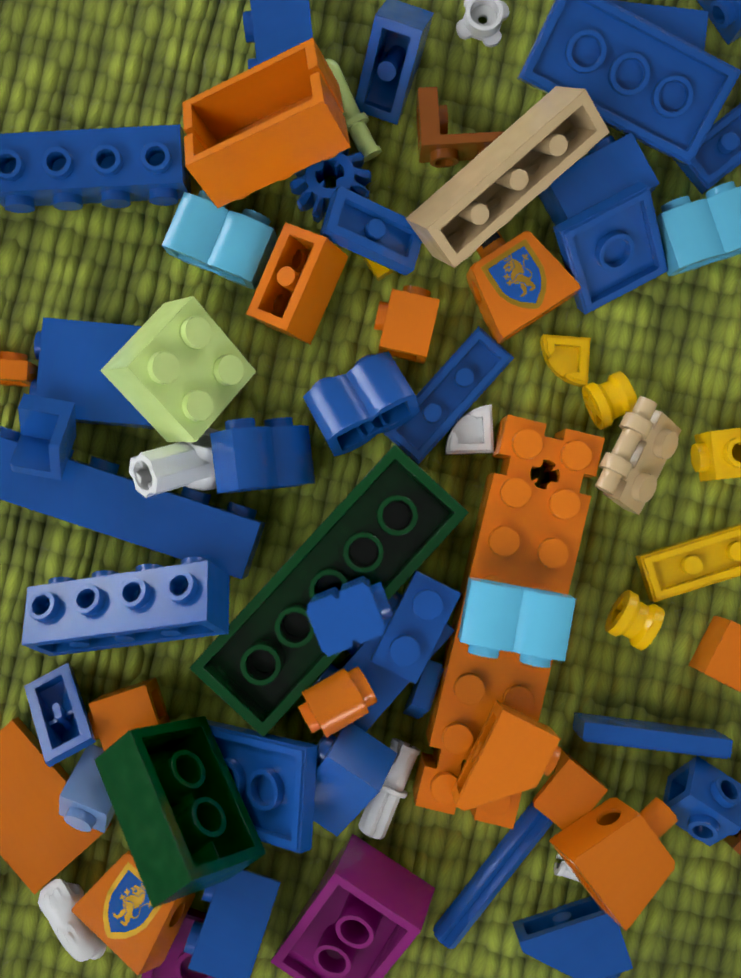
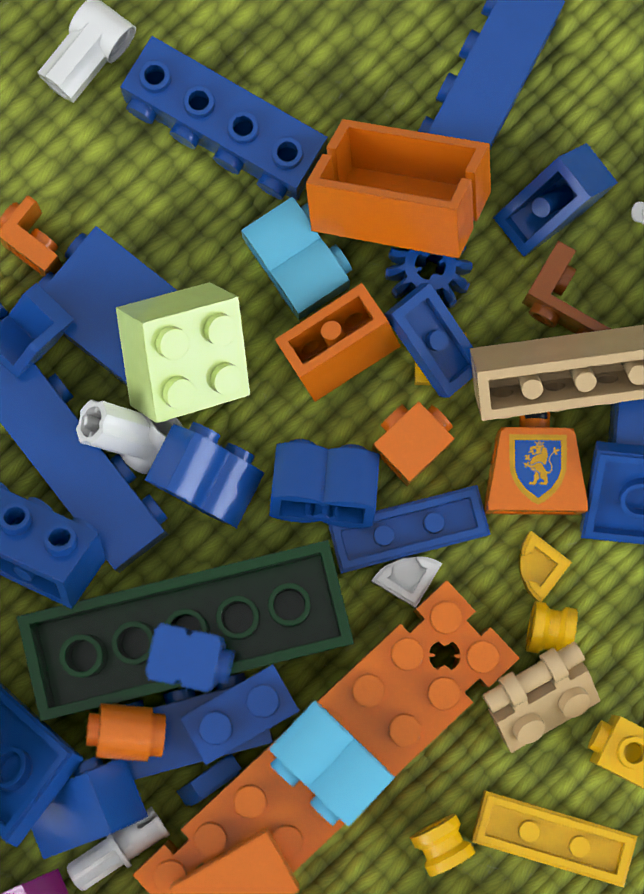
camera: 35 degrees right, 5 degrees down
yellowish green piece [325,58,382,162] -> none

